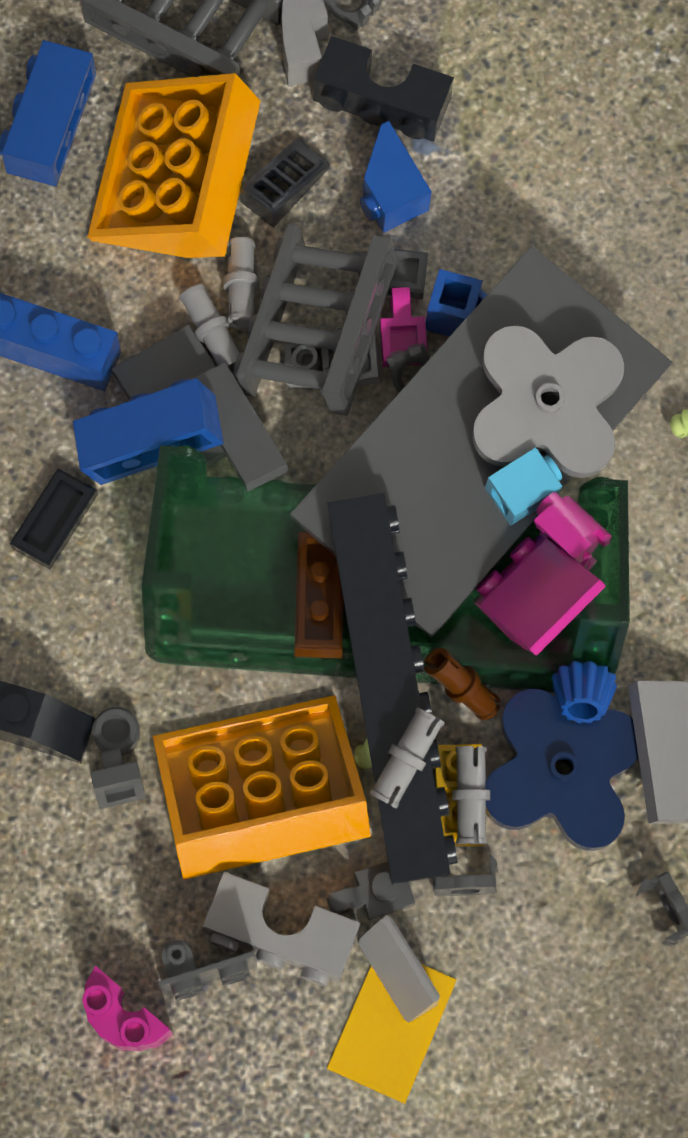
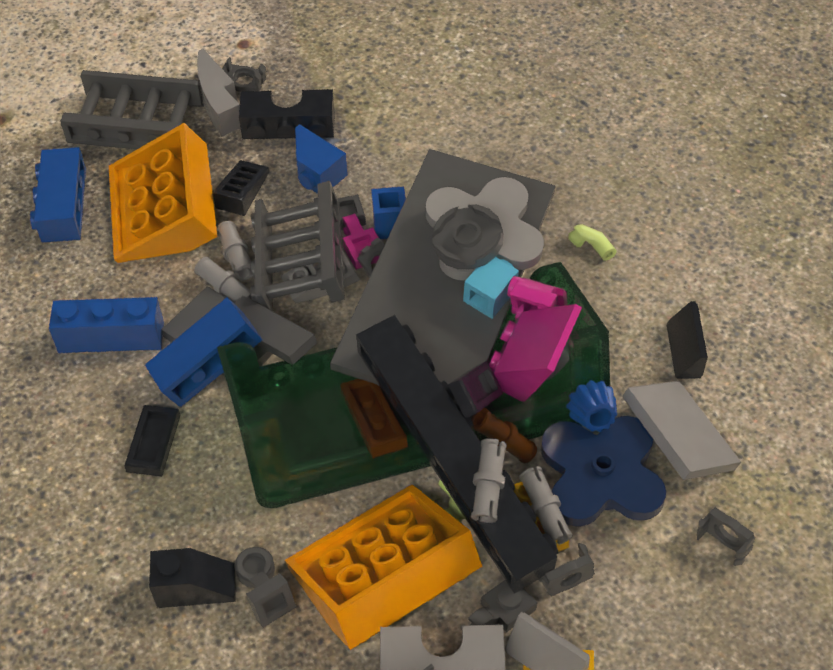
camera: 15 degrees left, 20 degrees down
none -> dark grey tile [432,204,504,269]
none -> black tile [448,361,503,419]

